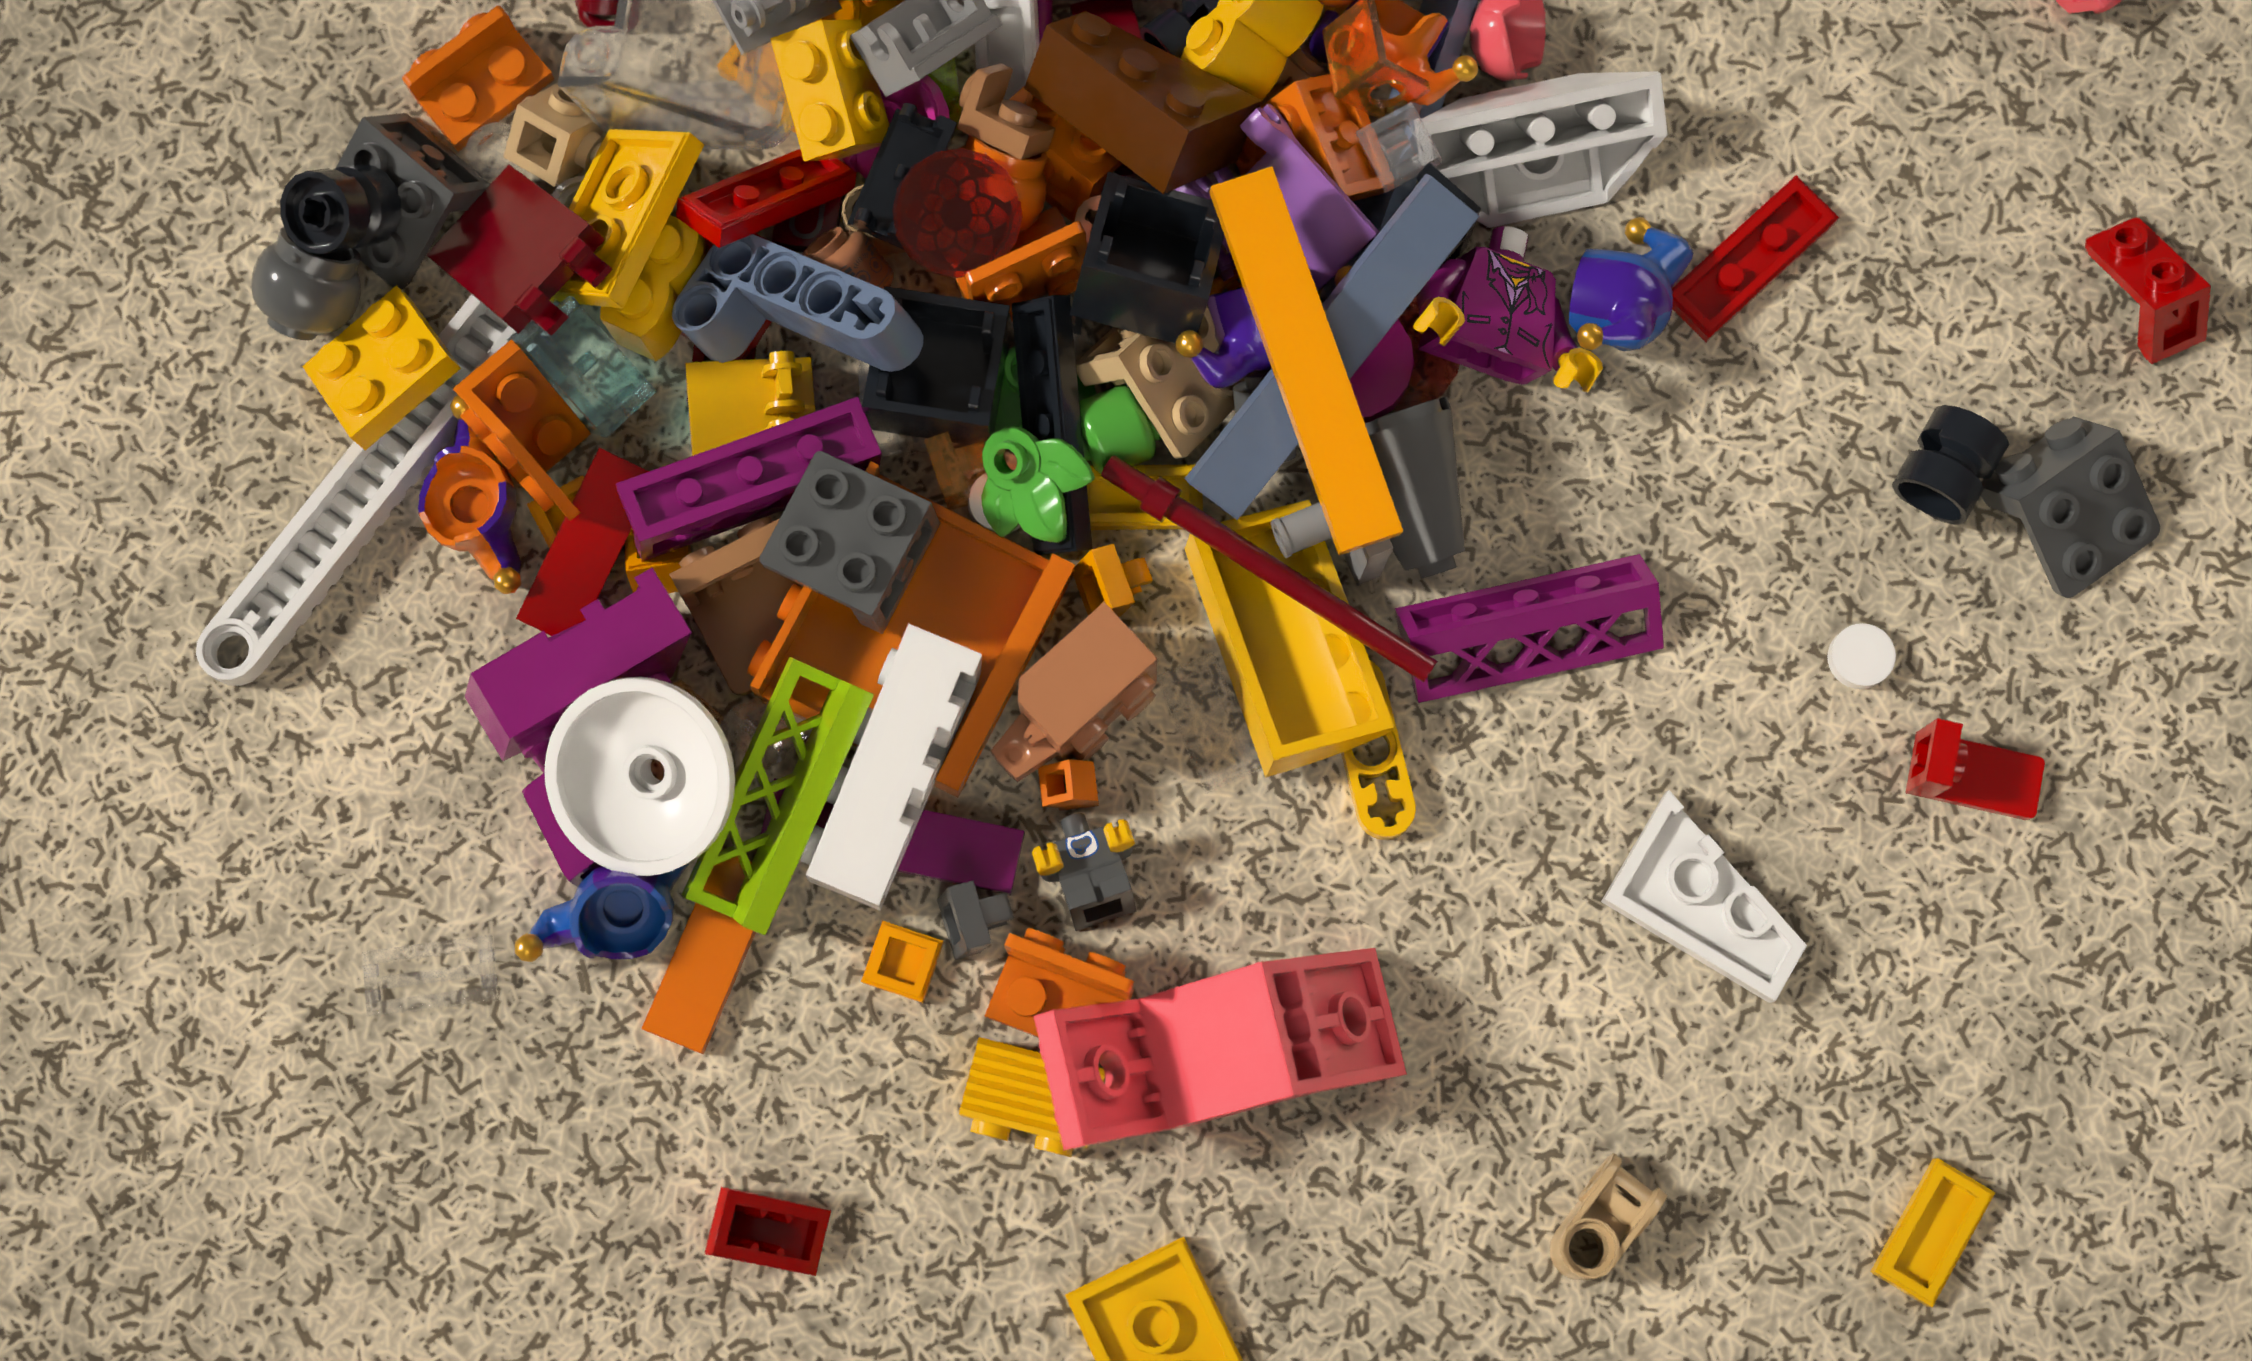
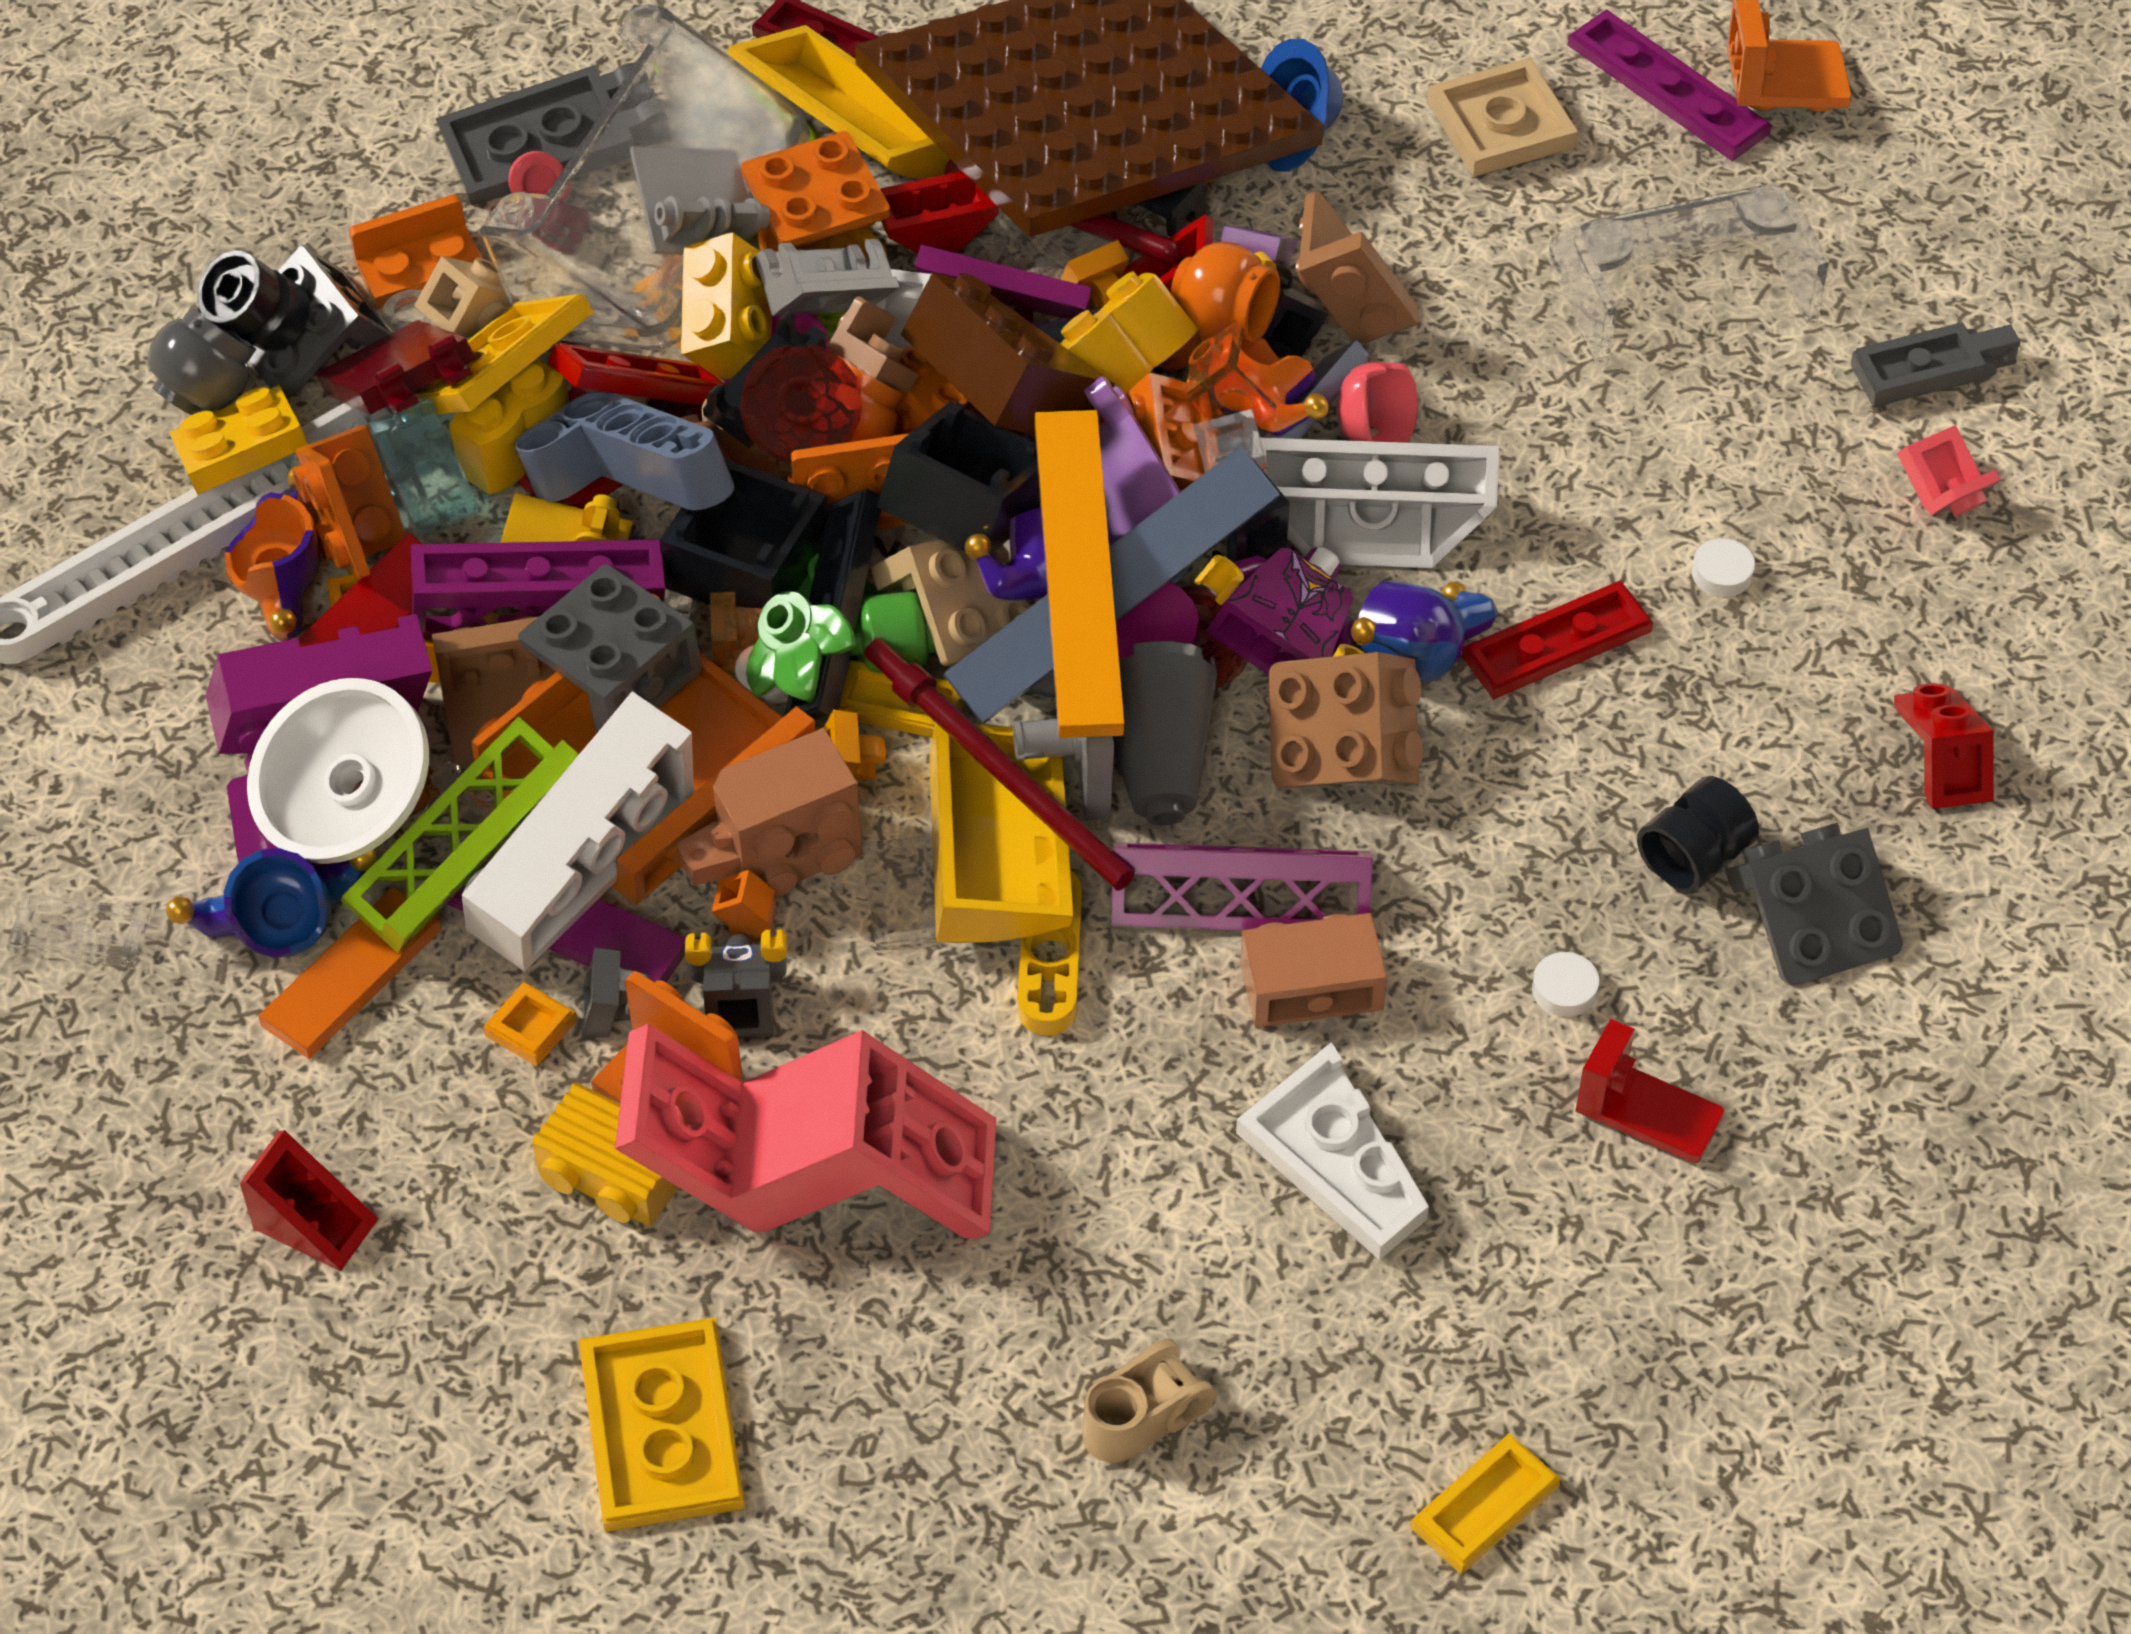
camera: 15 degrees right, 25 degrees down
none -> nougat brick [1240,913,1387,1028]
none -> medium nougat bracket [1269,652,1423,788]
none -> white tile [1692,538,1755,597]

